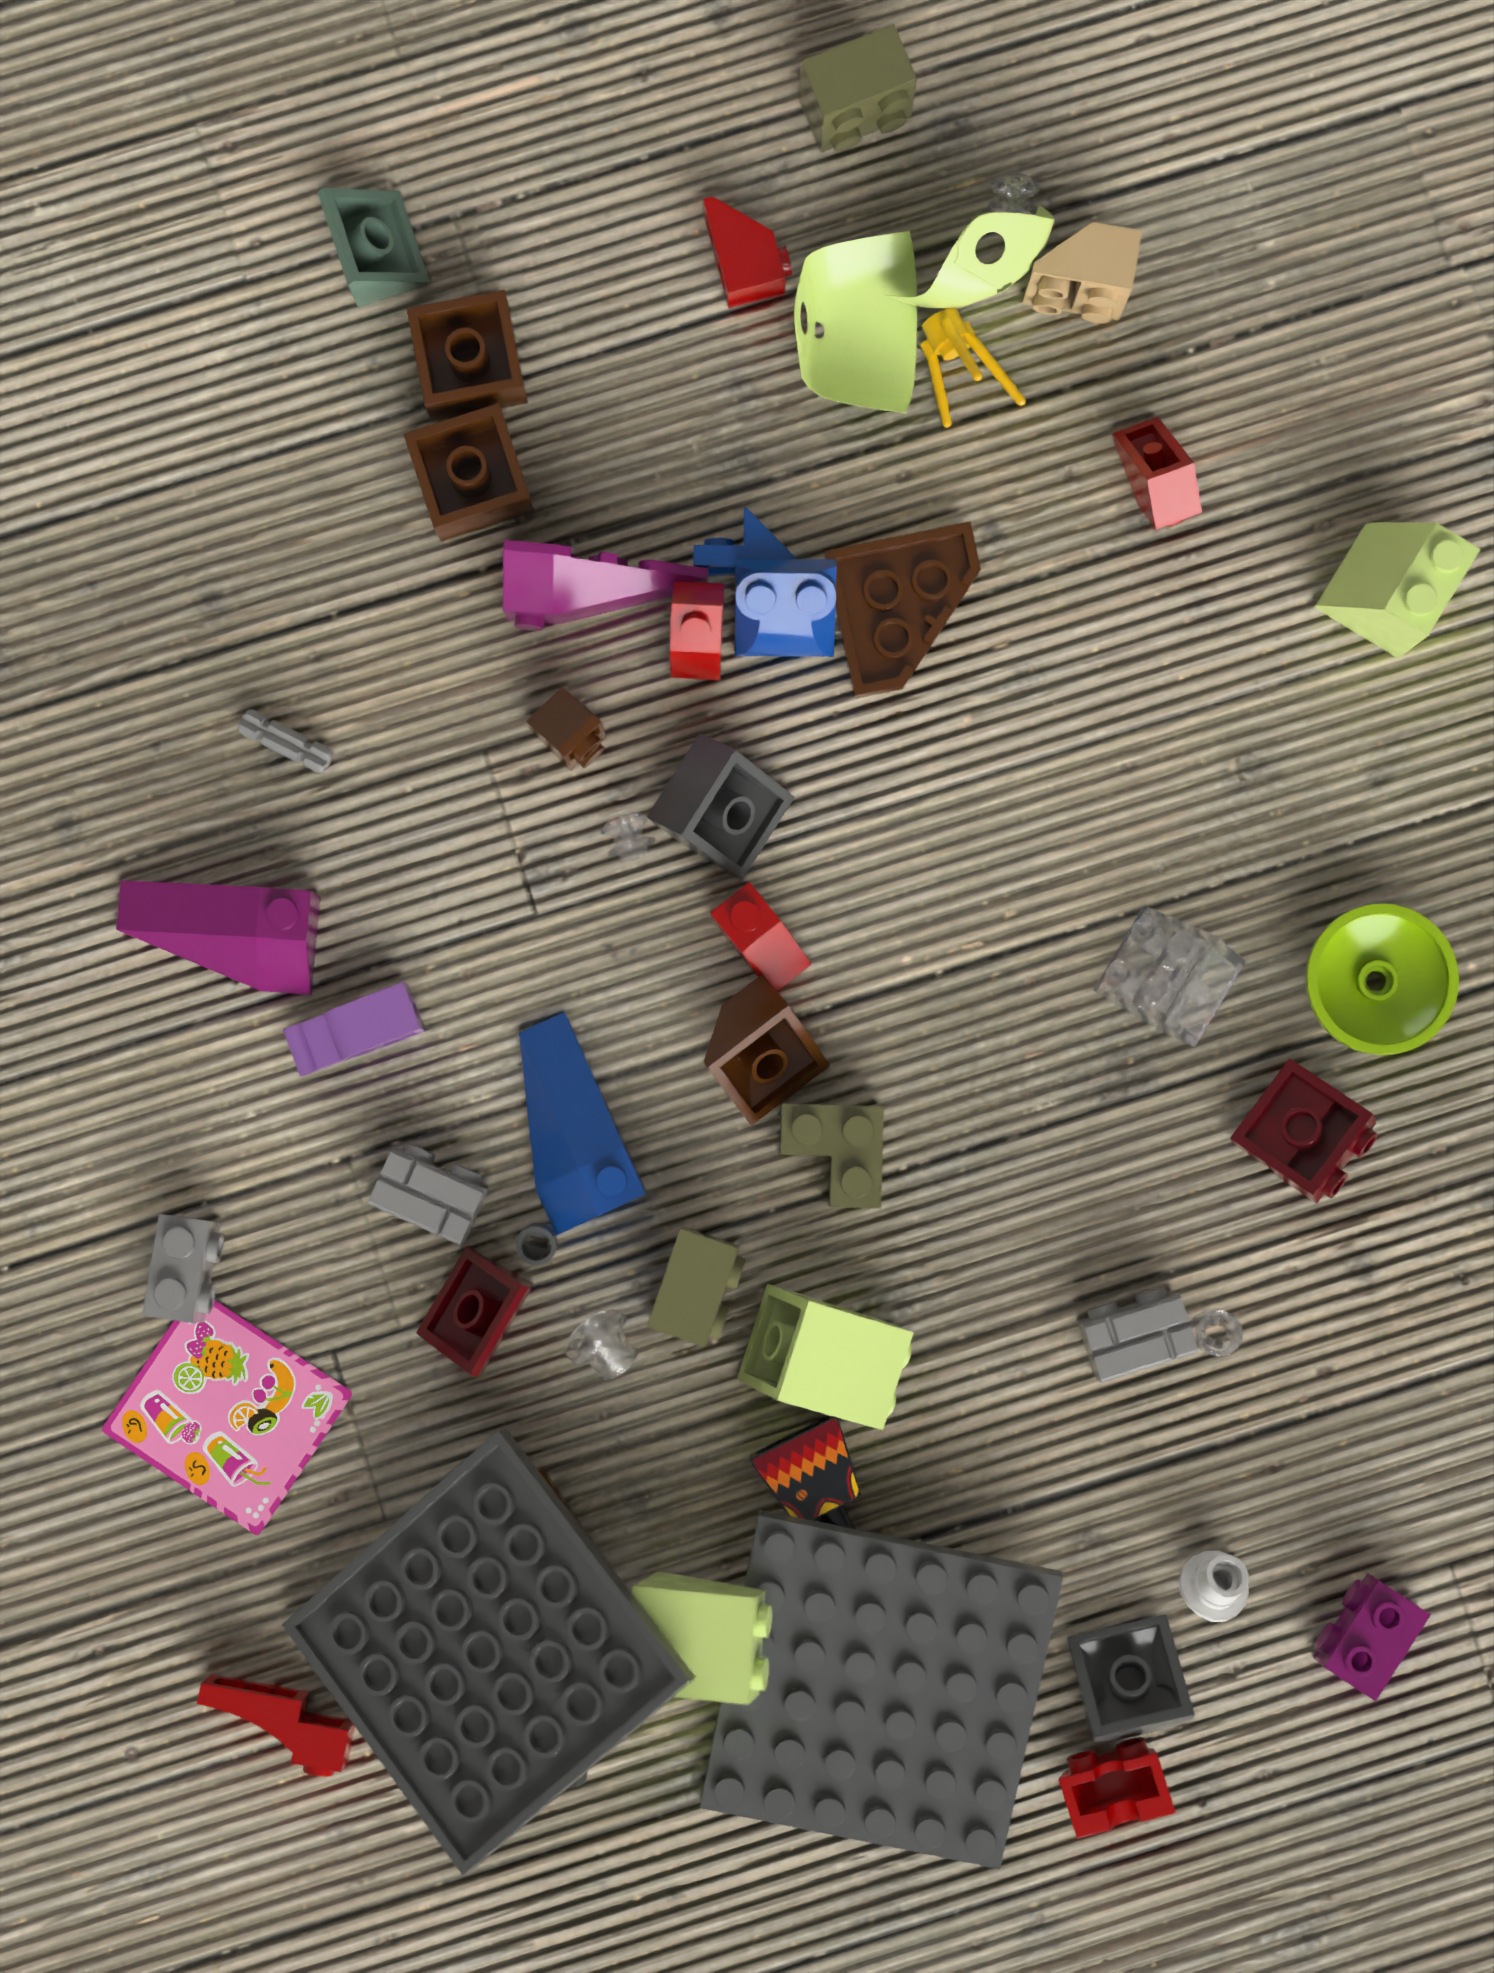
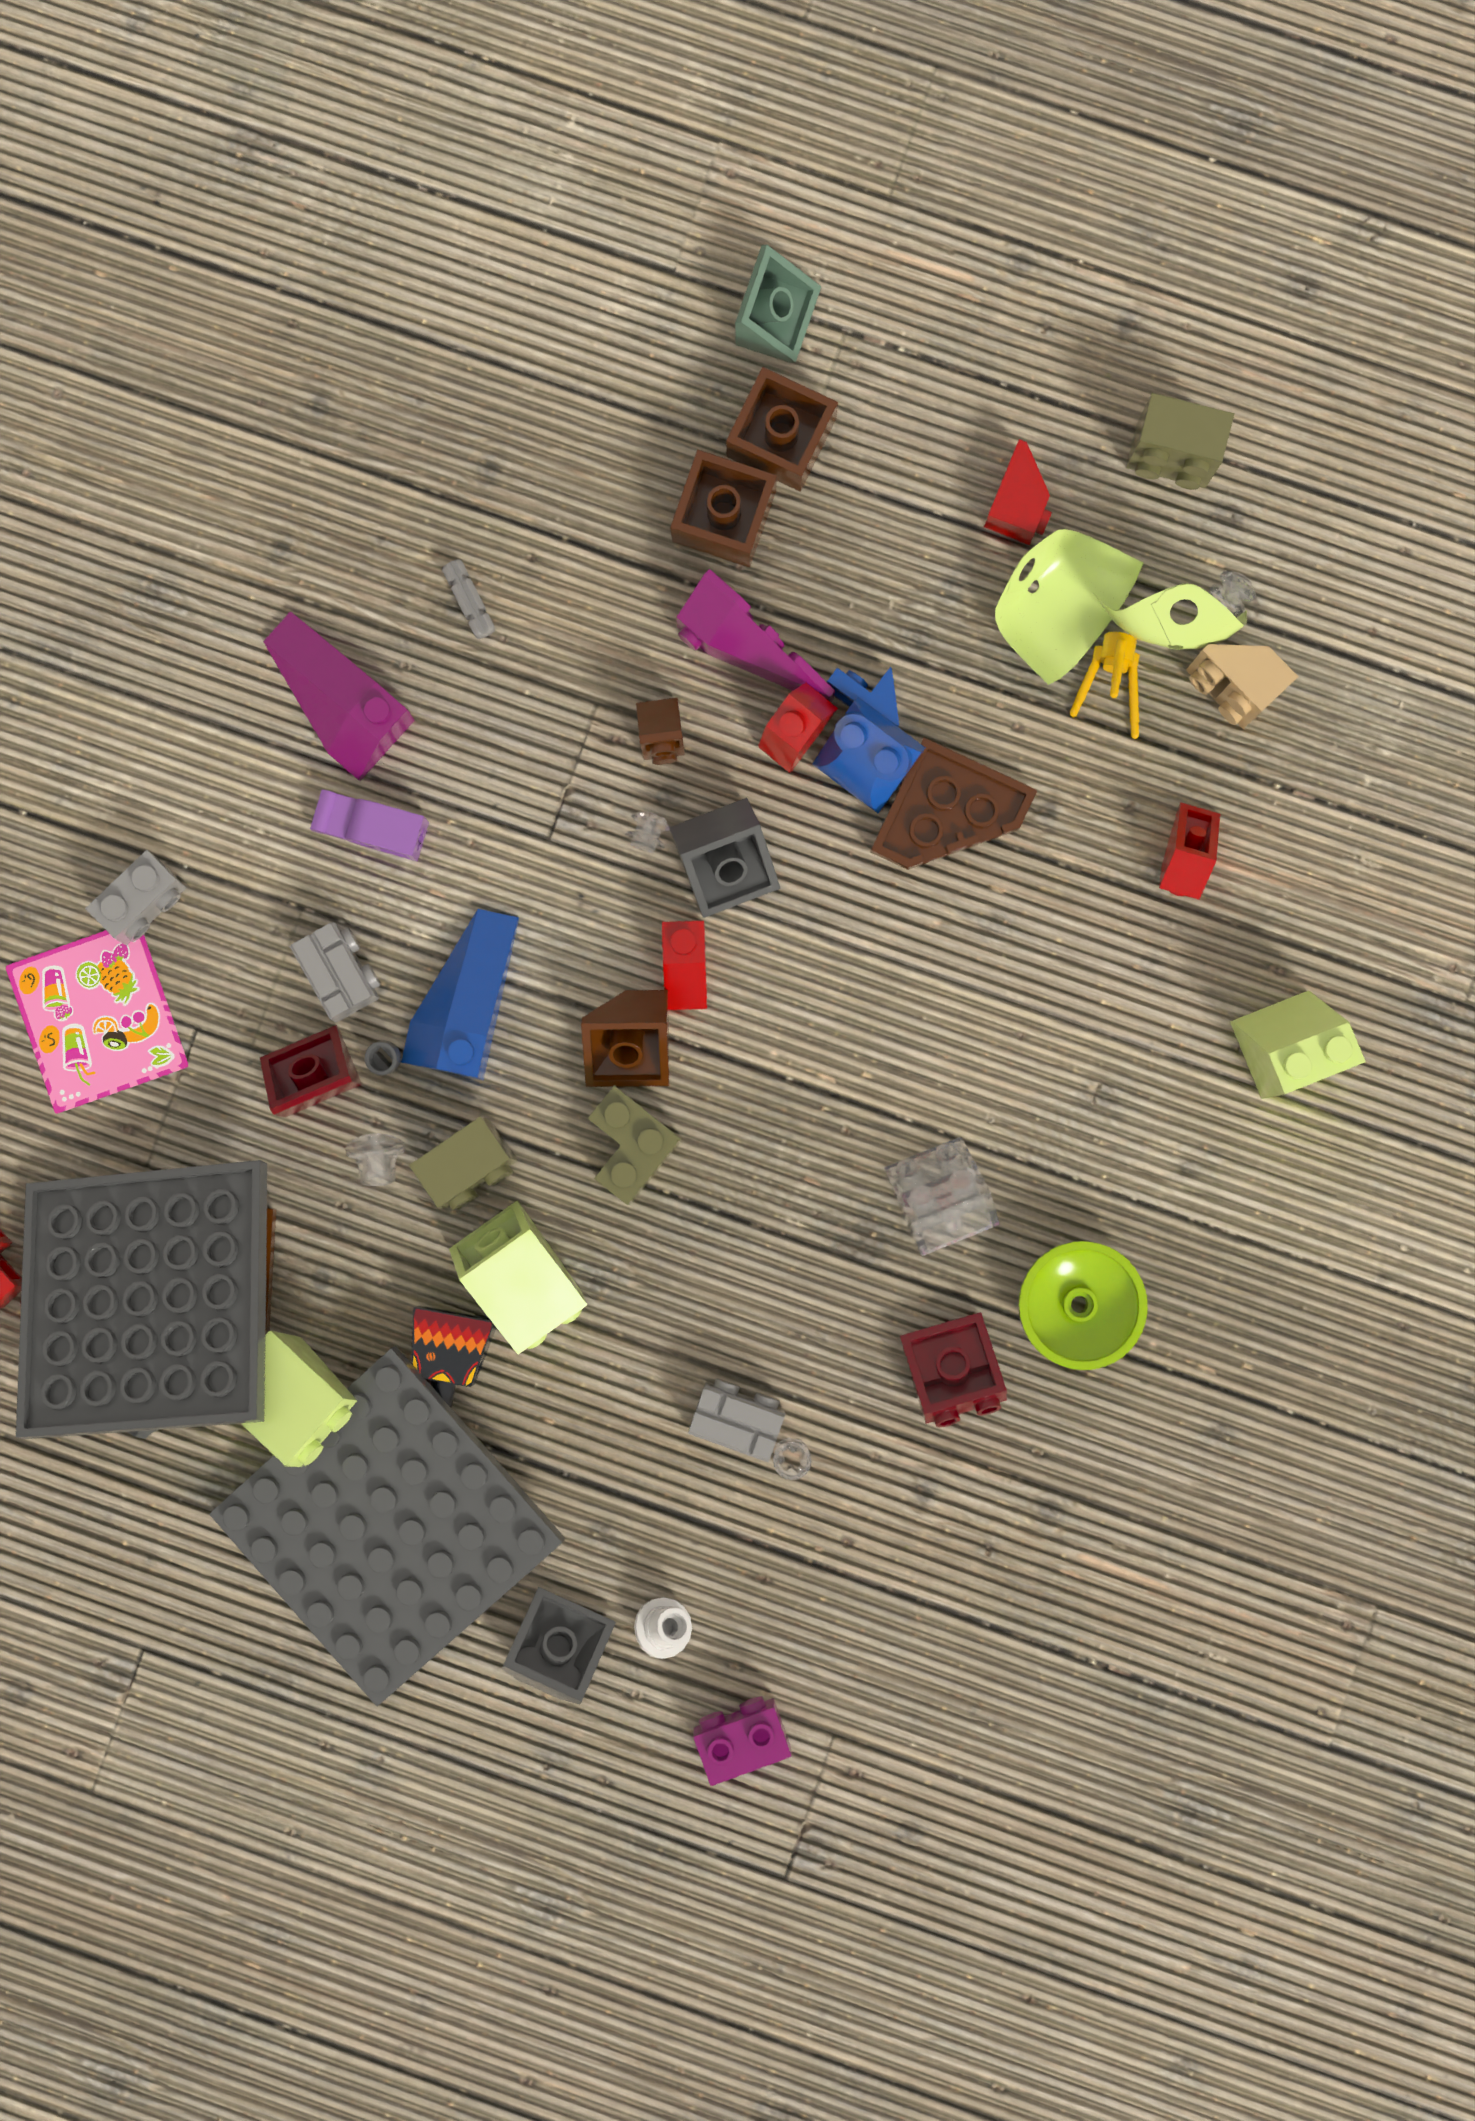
camera: 40 degrees right, 0 degrees up
red cylinder [1058,1737,1176,1839] -> none

